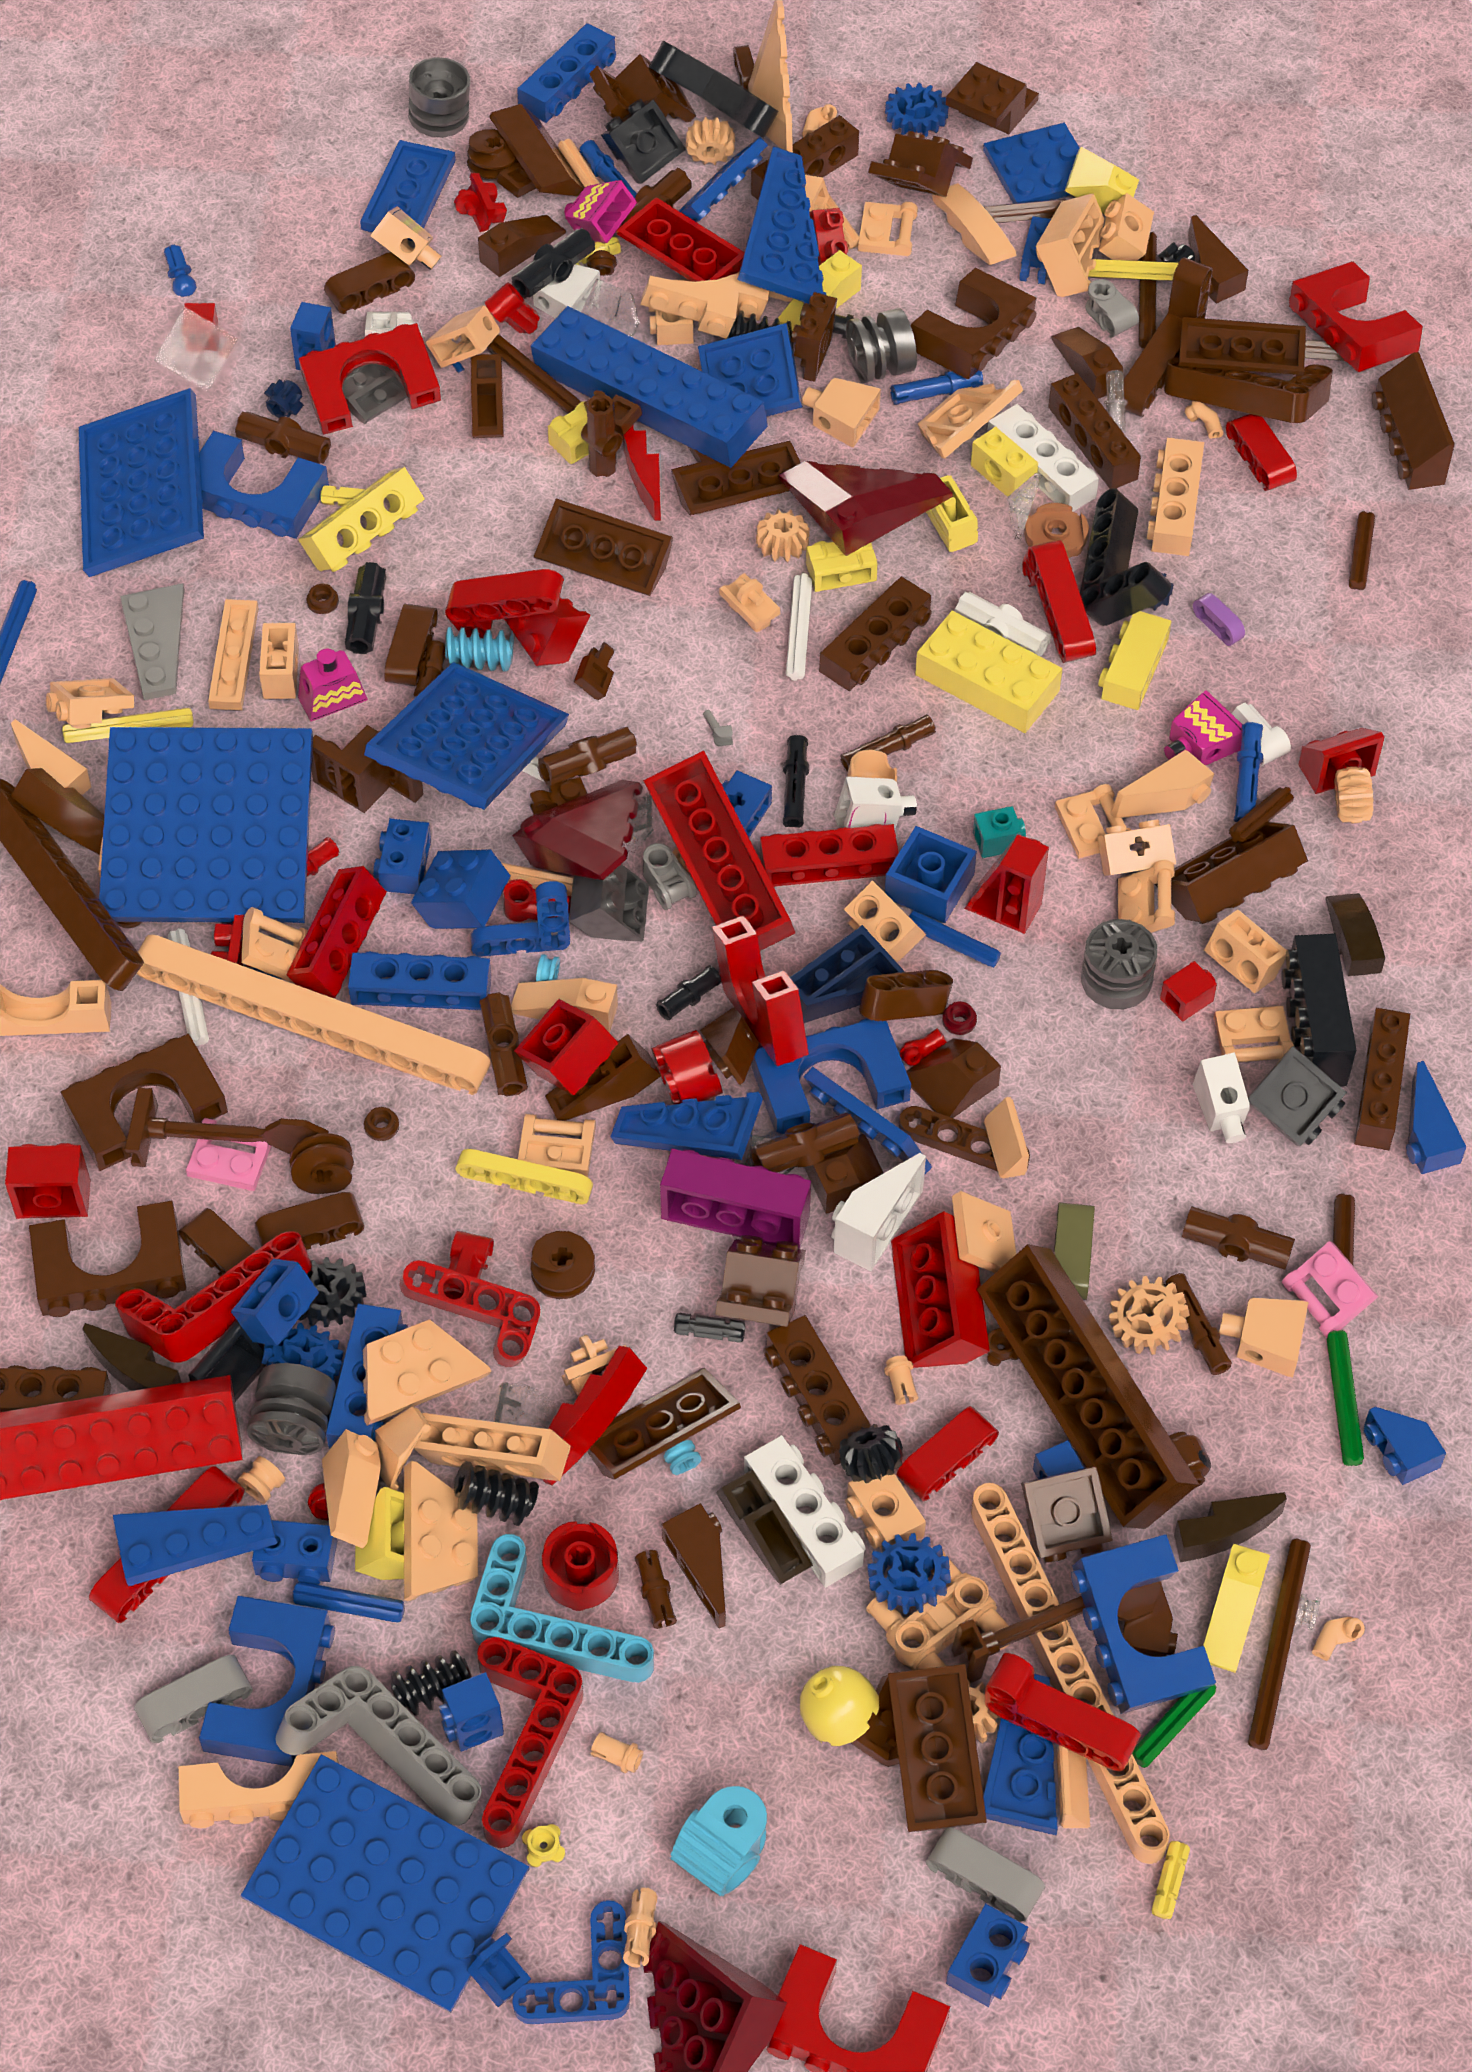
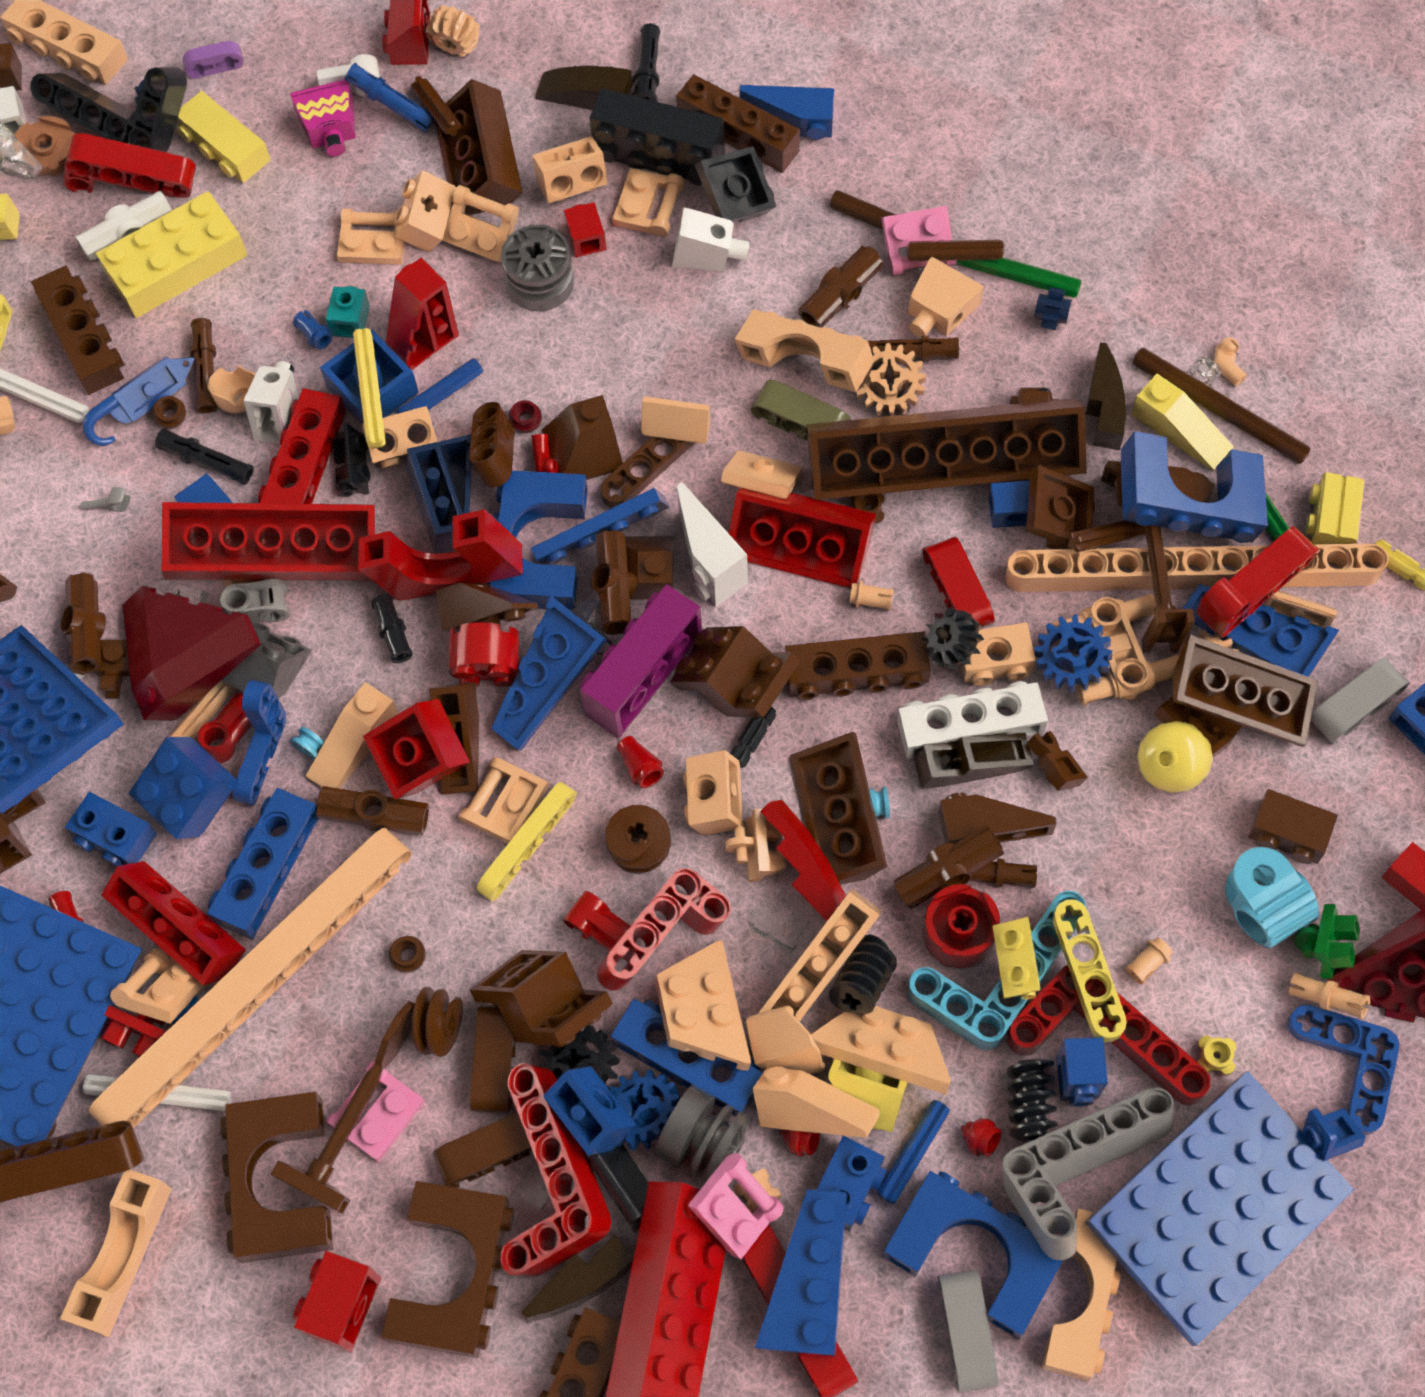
camera: 65 degrees left, 10 degrees up
light nougat slope [1111,750,1214,818] -> none
blue slope [1364,1407,1446,1485] -> none
none -> plate [82,356,194,446]
none -> reddish brown plate [152,396,186,429]
none -> blue pin [293,310,332,349]
none -> black hinge [332,423,371,497]
none -> light yellow axle [353,328,386,449]
none -> reddish brown bracket [469,950,613,1047]
none -> red cone [616,736,664,788]
none -> black pin [631,23,660,102]
none -> light nougat brick [683,750,743,835]
none -> bright pink plate [688,1153,784,1259]
none -> light nougat arch [735,309,875,392]
none -> reddish brown piece [894,825,1005,909]
none -> reddish brown axle [907,239,1004,261]
none -> red plate [961,1118,1002,1157]
none -> light yellow hinge [993,917,1041,1000]
none -> reddish brown plate [1026,731,1088,791]
none -> dark blue gear [1034,287,1072,331]
none -> light yellow beam [1053,899,1127,1042]
none -> reddish brown axle [1067,520,1146,553]
none -> reddish brown brick [1248,789,1338,864]
none -> green hips [1295,904,1360,979]
none -> light yellow brick [1305,472,1364,545]

